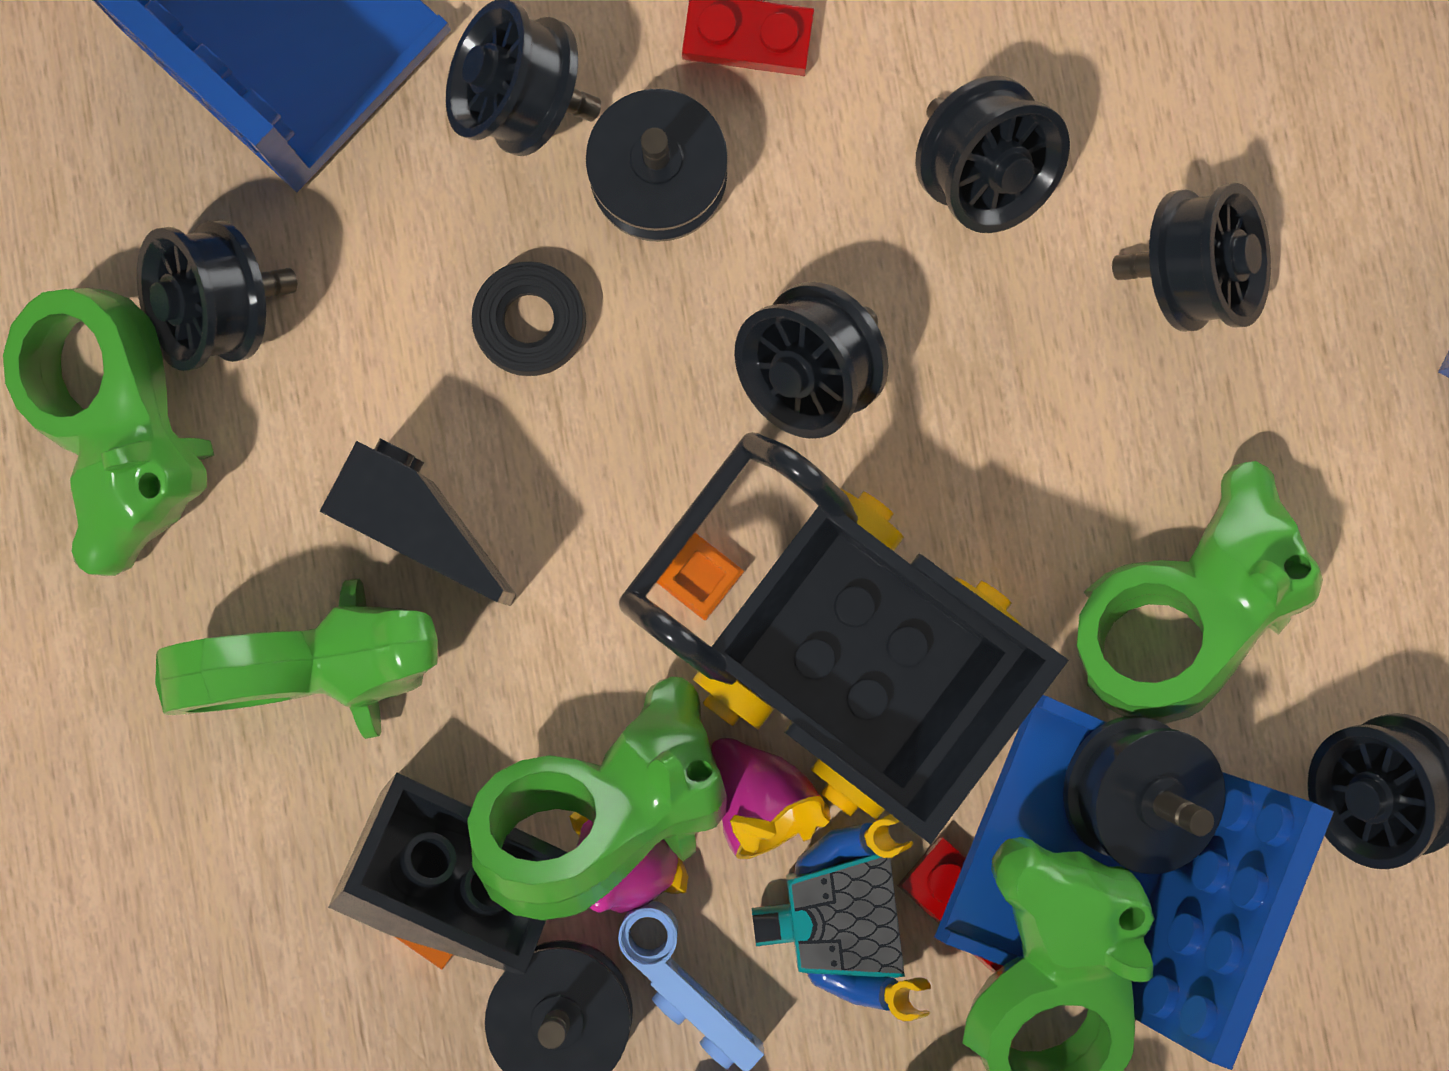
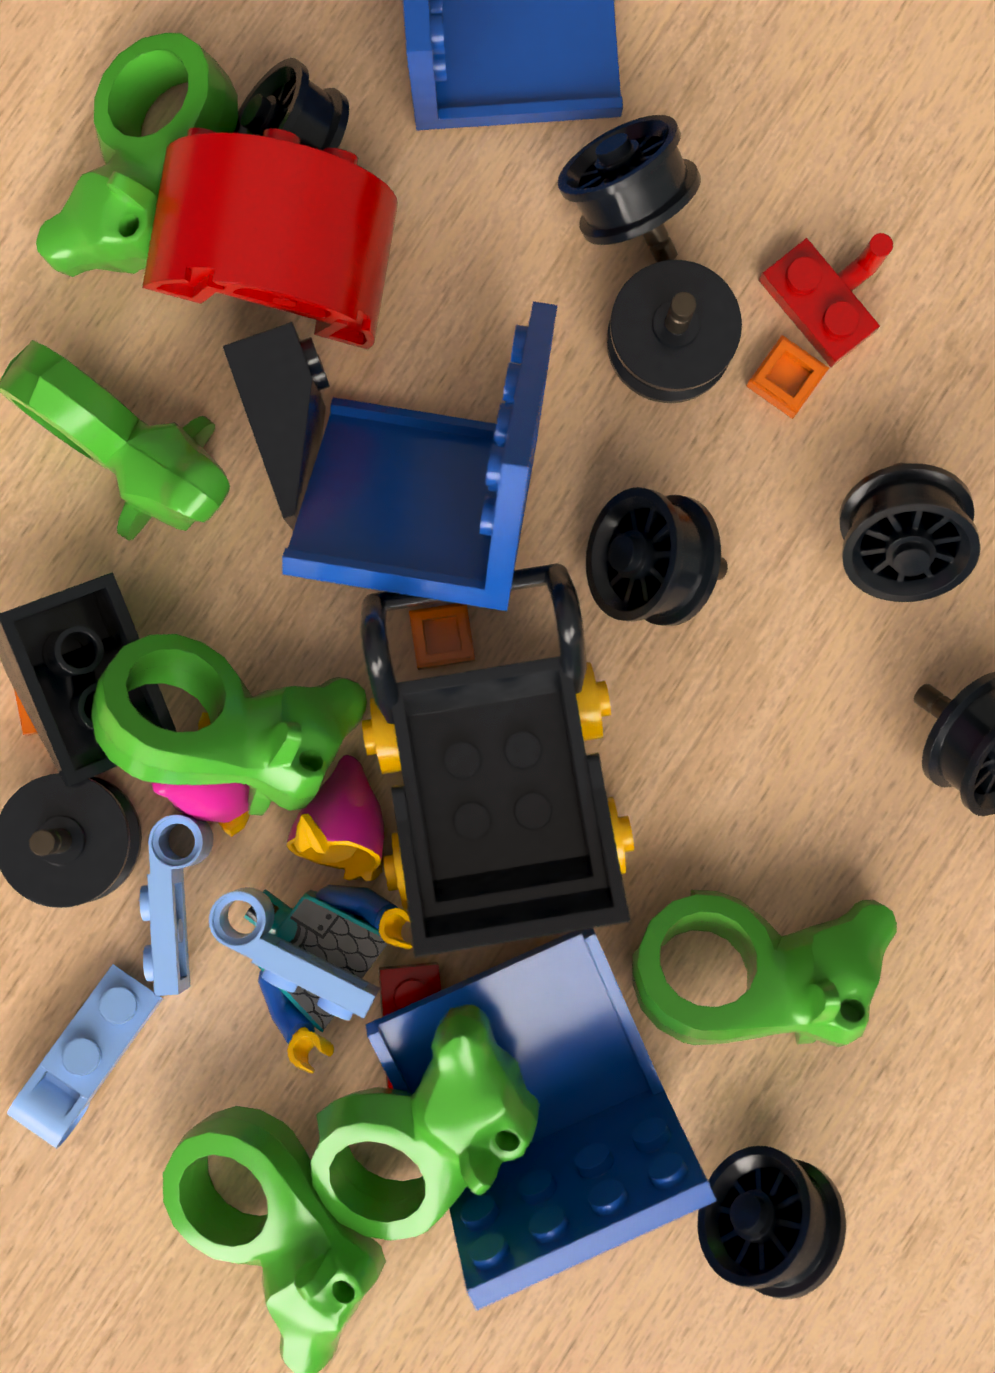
camera: 45 degrees right, 0 degrees up
black tyre [472,262,586,376] -> none
black wheel [1063,716,1225,874] -> none
none -> red cylinder [142,128,398,350]
none -> light blue plate [209,887,380,1020]
none -> blue bracket [282,301,558,611]
none -> orange tile [746,335,829,419]

